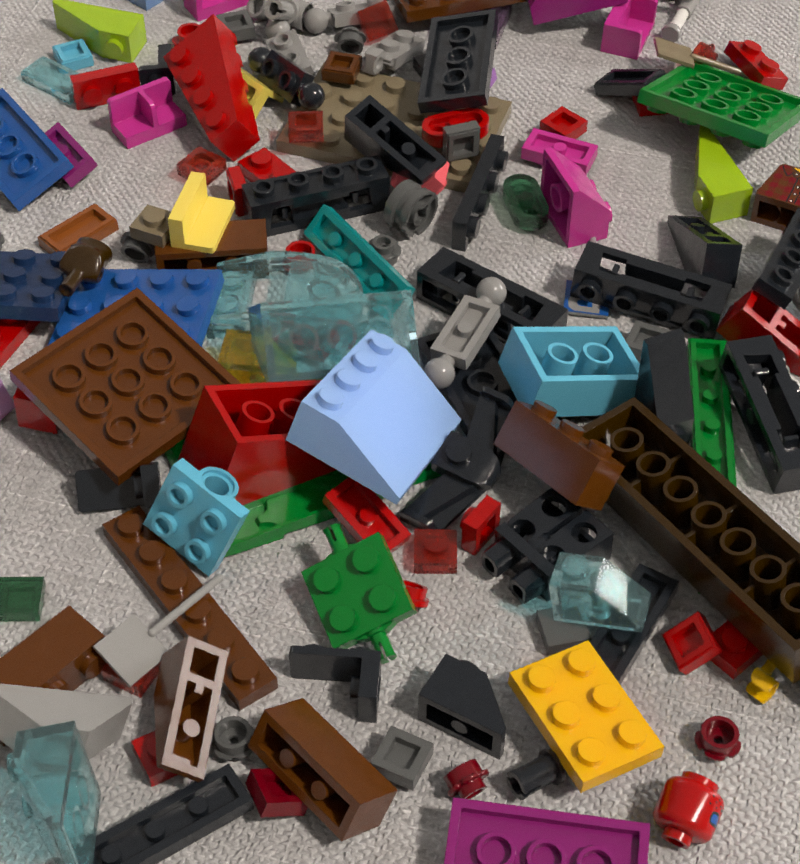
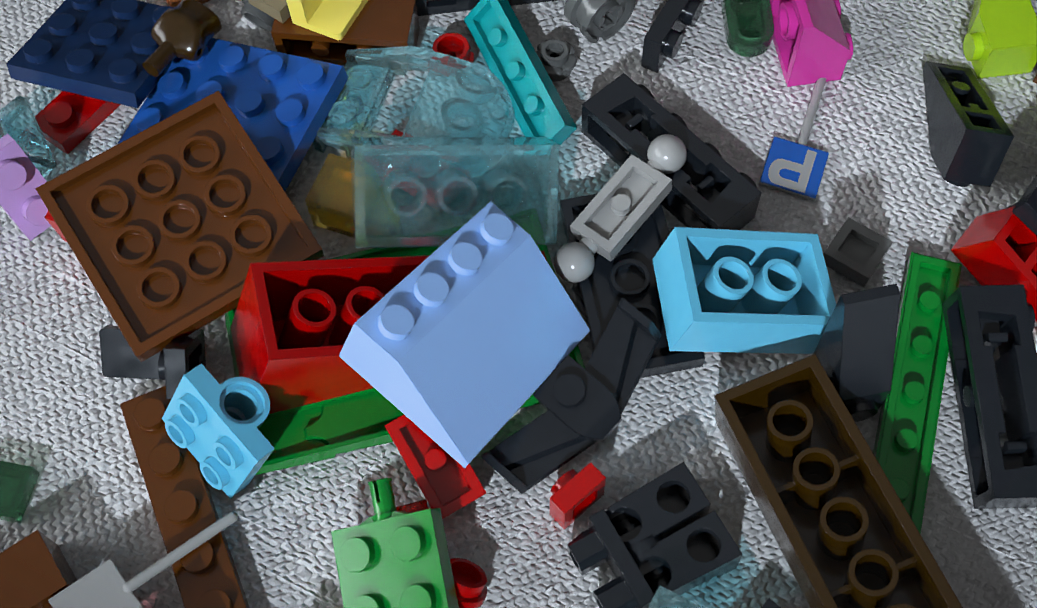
camera: 15 degrees right, 15 degrees up
clear red plate [414,529,457,574] -> none
reddish brown brick [493,400,625,511] -> none
black brick [570,241,732,339] -> none

